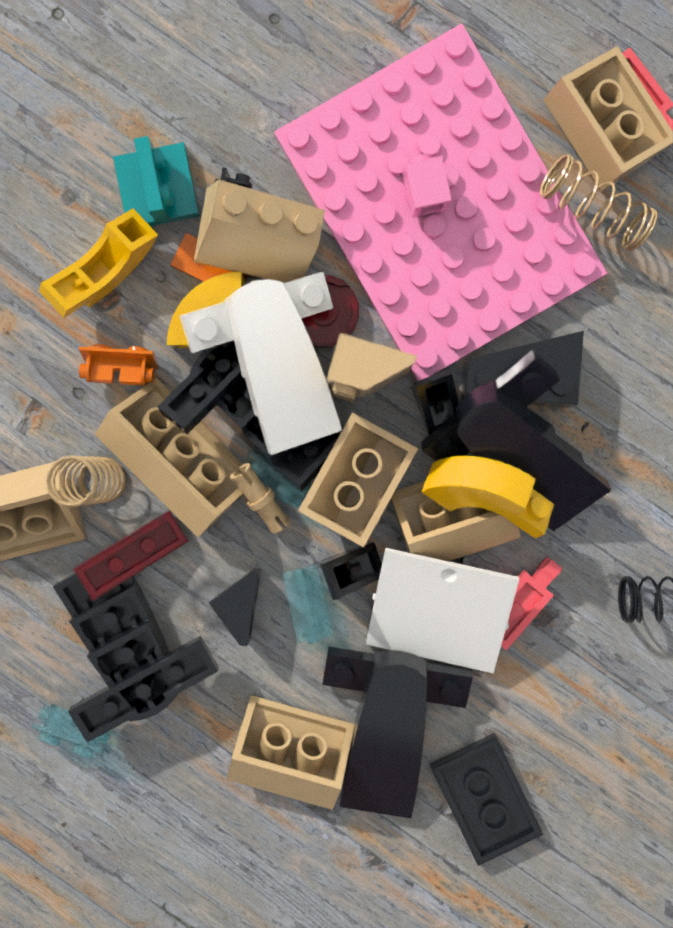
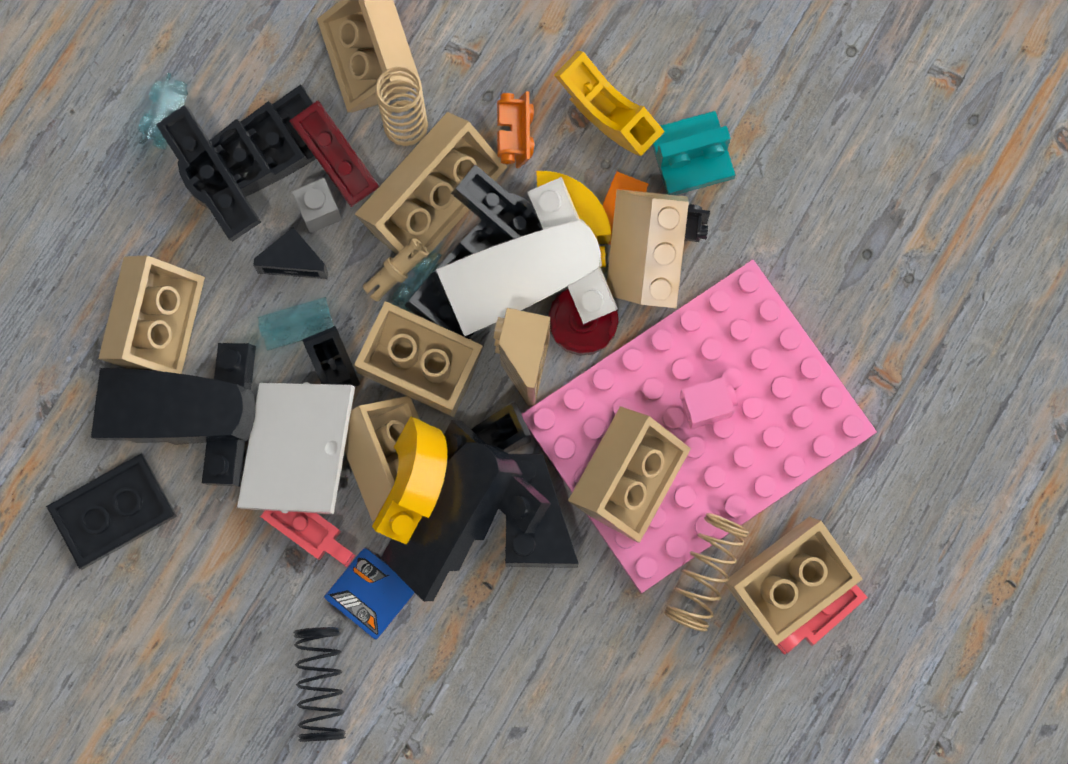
camera: 85 degrees right, 10 degrees down
none -> light grey brick [292,178,342,233]
none -> blue sticker [324,548,415,639]
none -> tan slope [568,406,691,543]

